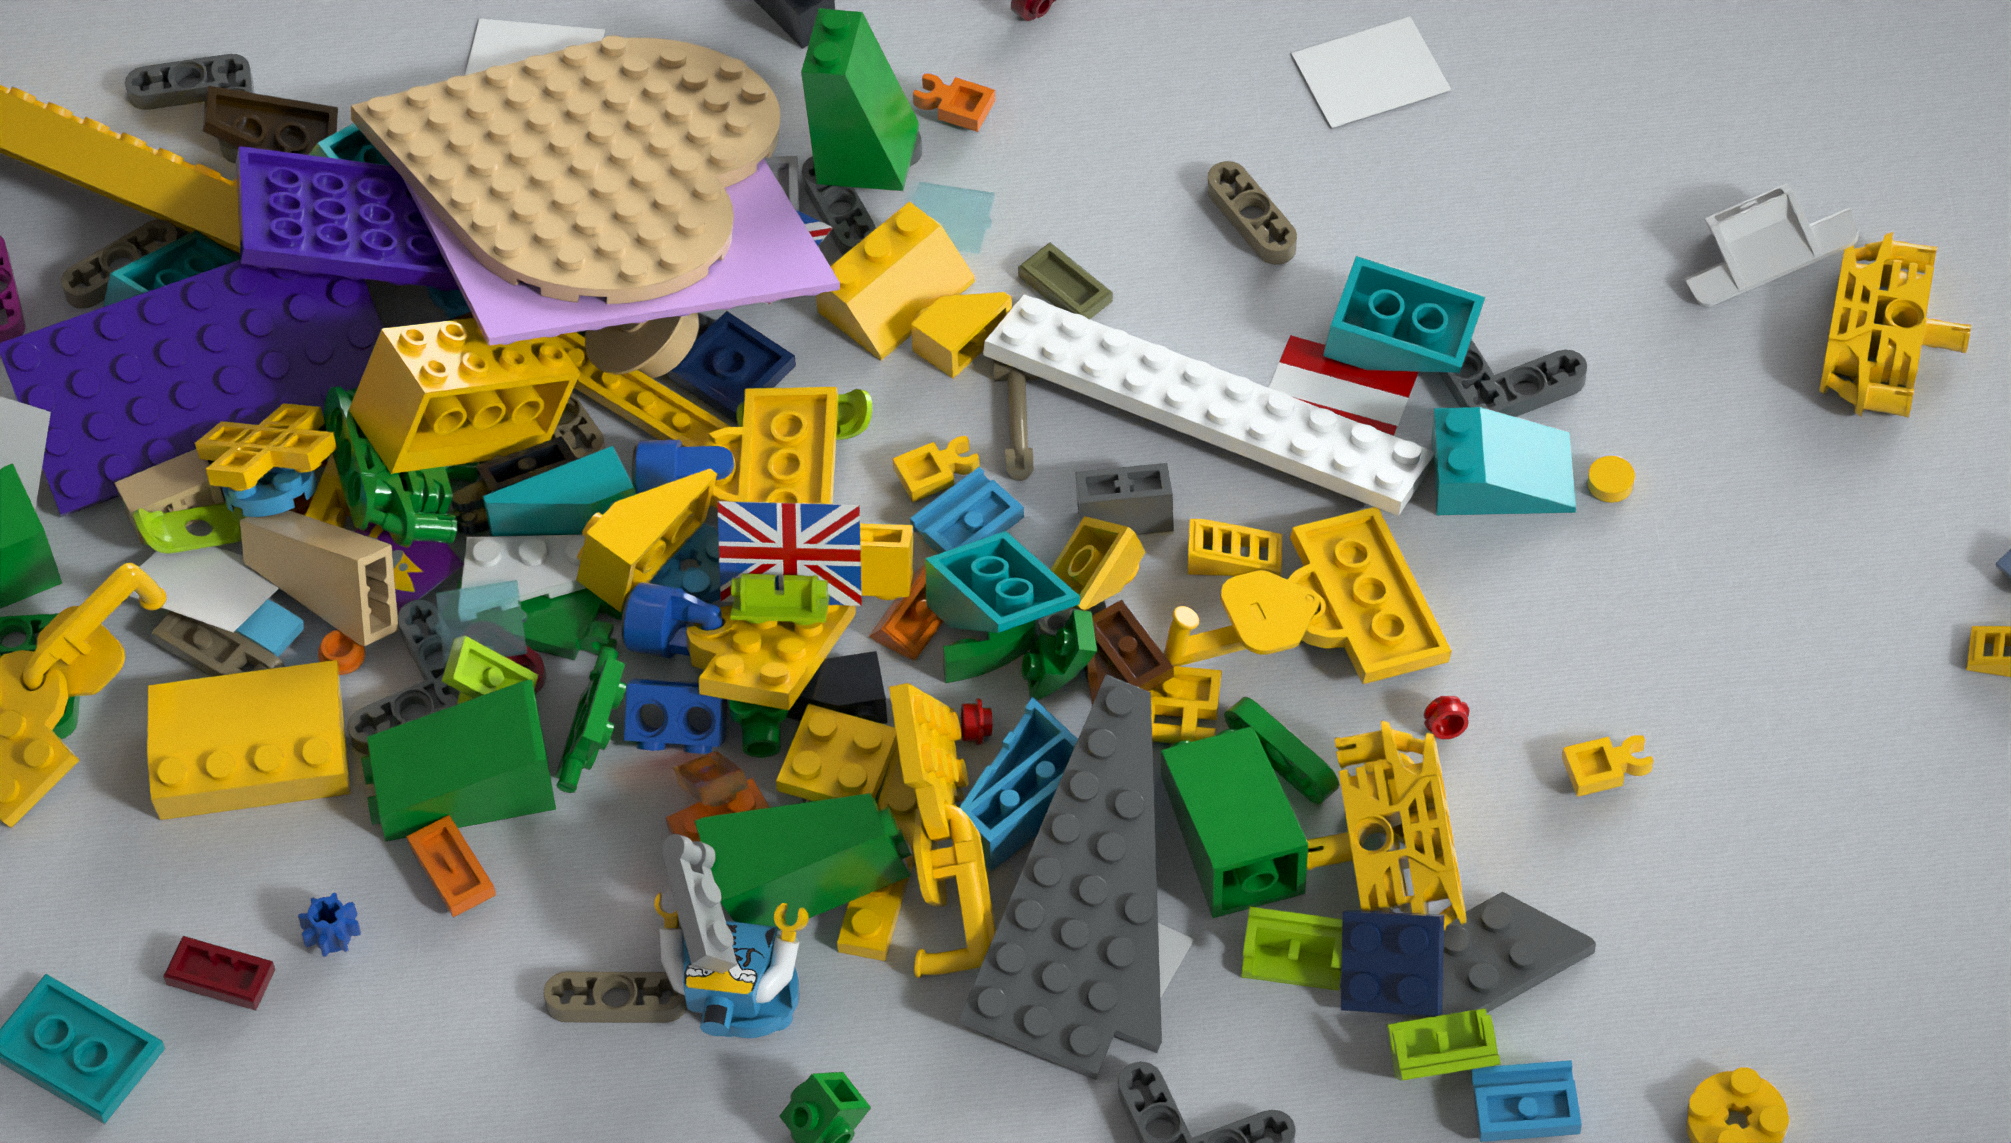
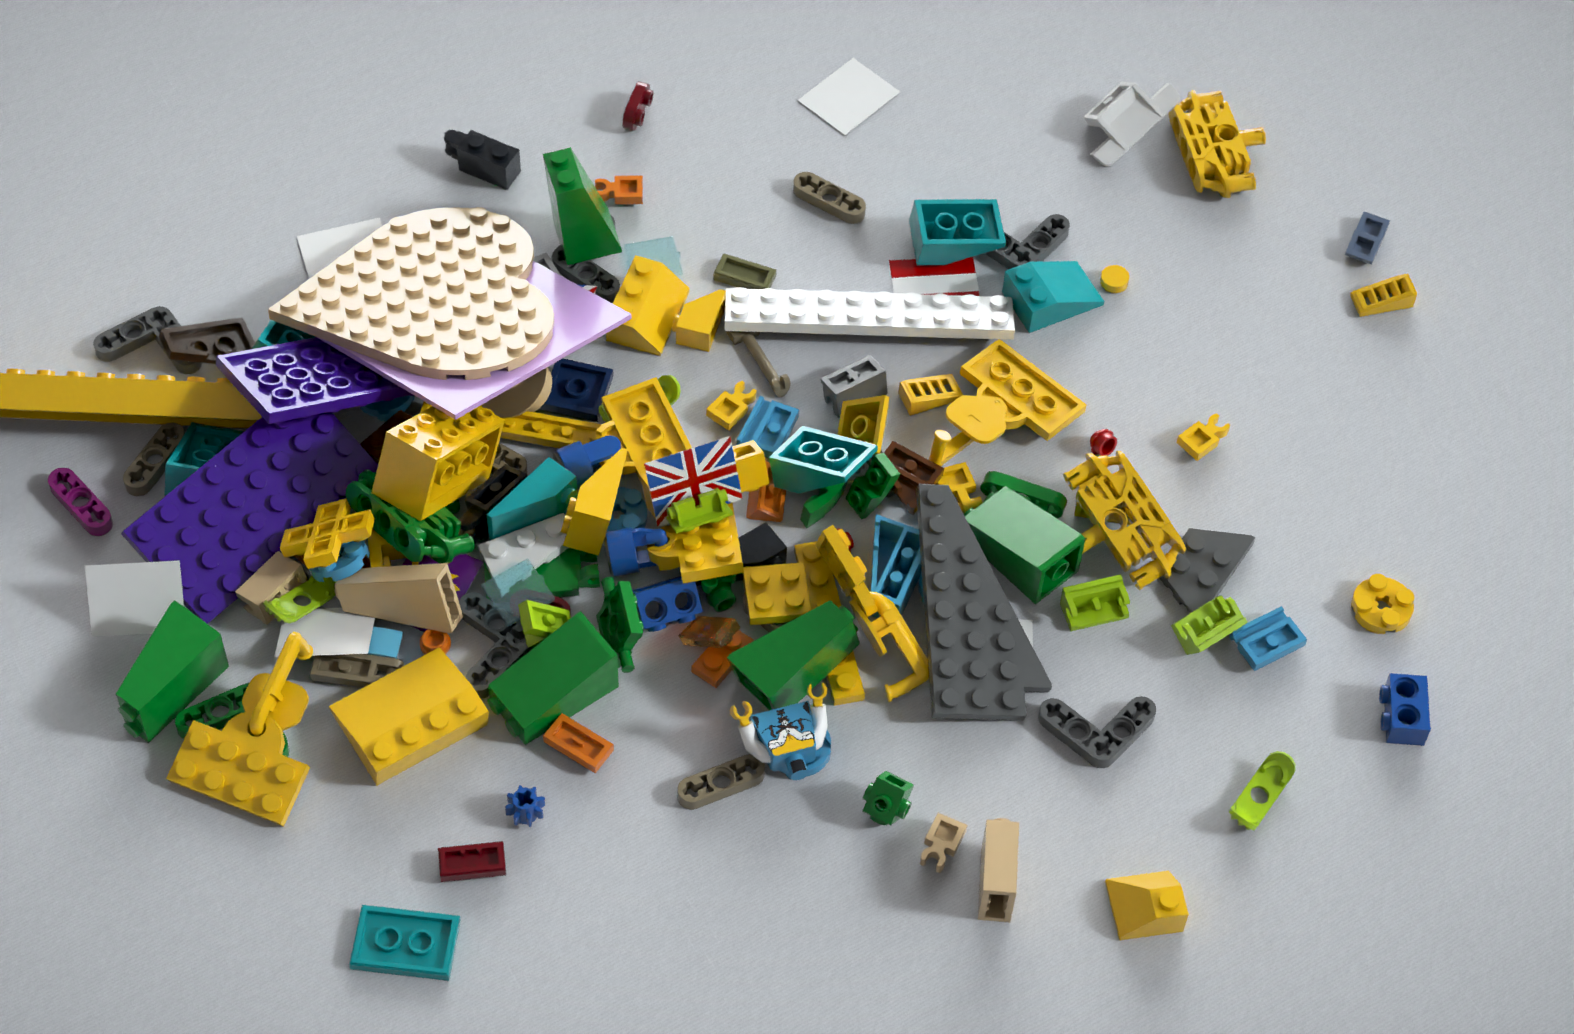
camera: 30 degrees left, 0 degrees up
light grey plate [661,834,738,974] -> none
dark blue plate [1341,910,1444,1016] -> none

